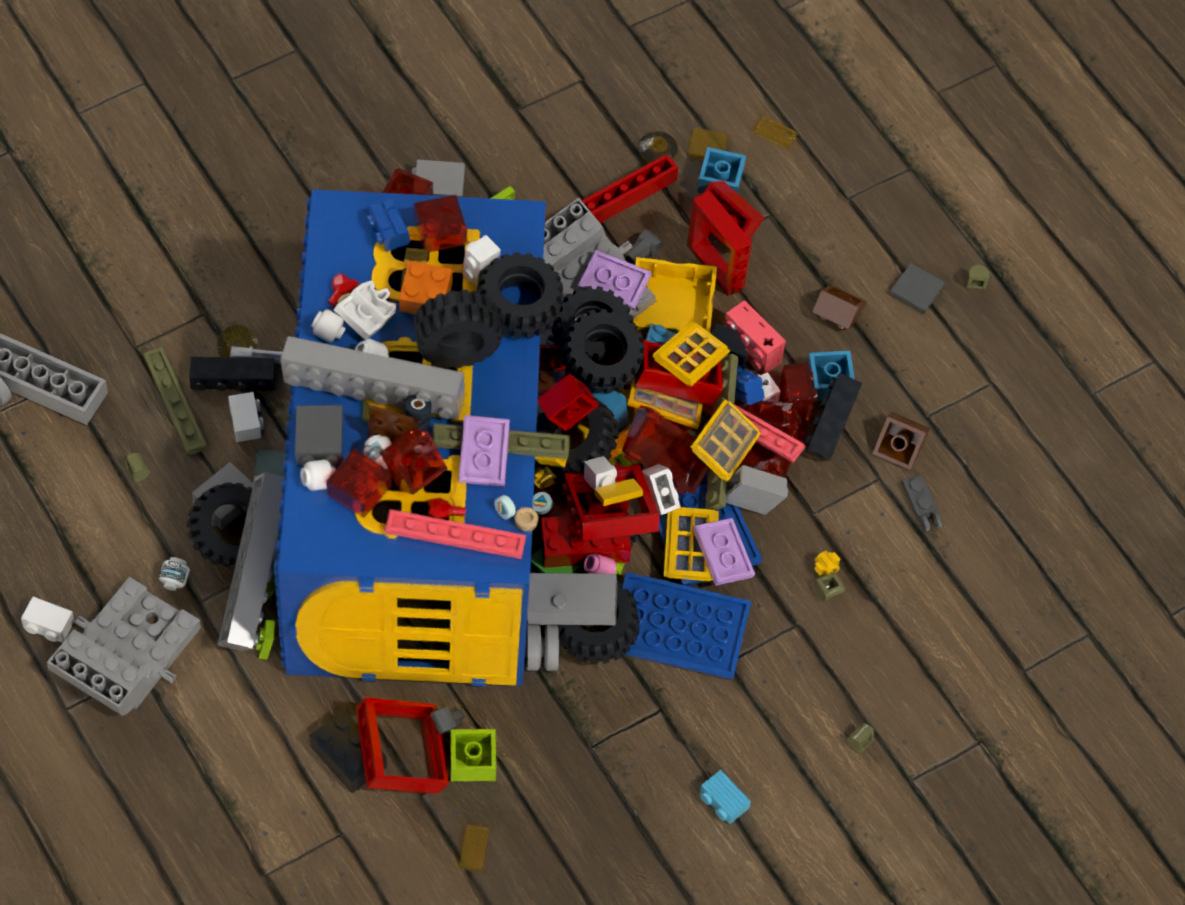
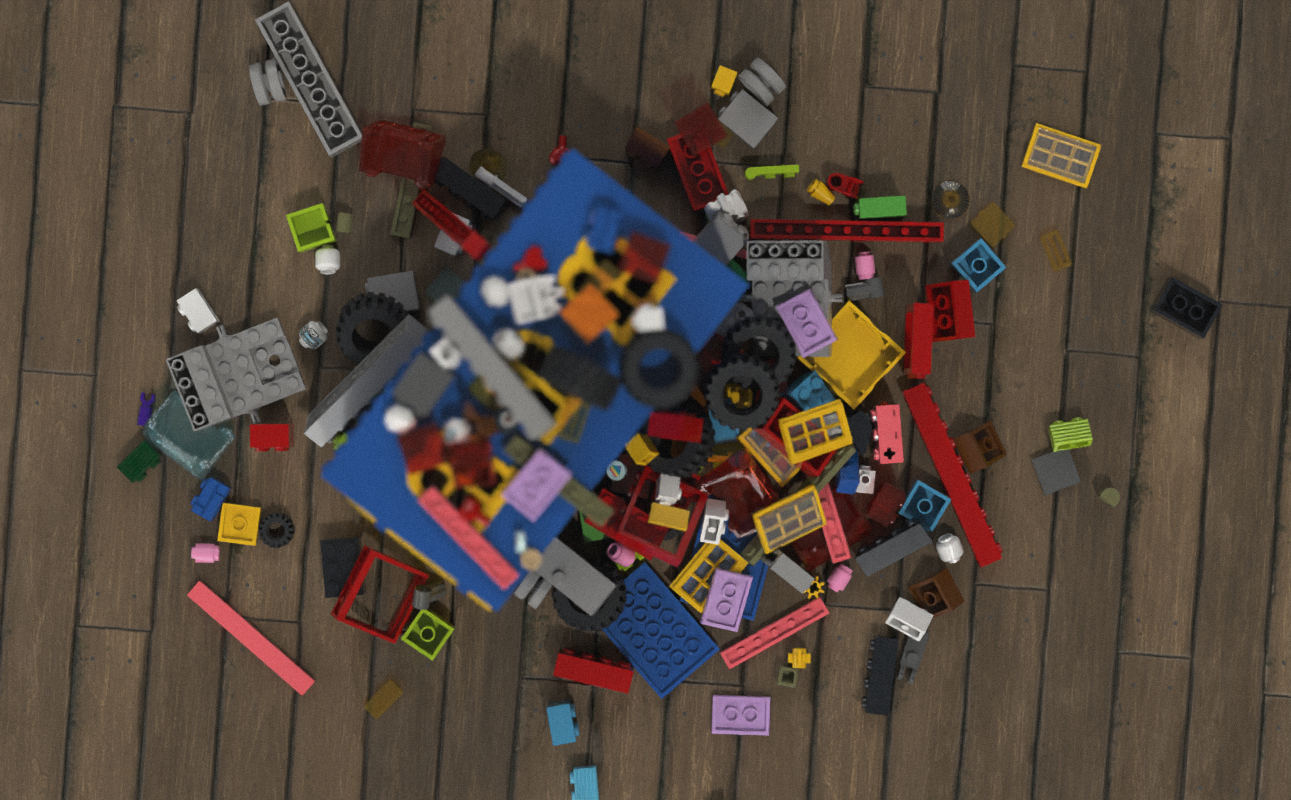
camera: 40 degrees right, 30 degrees up
none -> dark green brick [117,439,163,483]
none -> dark purple bar [137,392,156,427]
none -> clear light blue windscreen [143,390,236,480]
none -> coral tile [187,580,315,696]
none -> blue brick [190,476,232,522]
none -> bright pink brick [191,543,220,563]
none -> yellow plate [217,503,262,546]
none -> red brick [250,424,294,451]
none -> black tyre [258,513,295,548]
none -> lime piece [286,203,337,253]
none -> white head [315,245,340,274]
none -> clear red windscreen [359,120,446,190]
none -> red brick [411,190,492,262]
none -> white brick [429,337,461,370]
none -> dark azure brick [546,699,580,746]
none -> red rock [549,135,570,166]
none -> red brick [553,647,634,694]
none -> clear yellow tile [558,398,591,444]
none -> yellow brick [711,65,738,97]
none -> lavender tile [712,695,770,736]
none -> coral tile [720,596,829,670]
none -> light grey wheel [738,57,786,107]
none -> yellow gear [804,576,825,599]
none -> yellow cone [806,179,836,206]
none -> red piece [826,173,864,200]
none -> bright pink brick [827,563,853,593]
none -> bright green brick [853,196,907,221]
none -> bright pink brick [855,252,875,280]
none -> black brick [861,635,899,716]
none -> white brick [885,597,933,641]
none -> red brick [901,383,1003,568]
none -> white head [936,533,964,563]
none -> clear piece [1021,123,1101,189]
none -> lime brick [1048,417,1093,452]
none -> black brick [1149,277,1223,339]

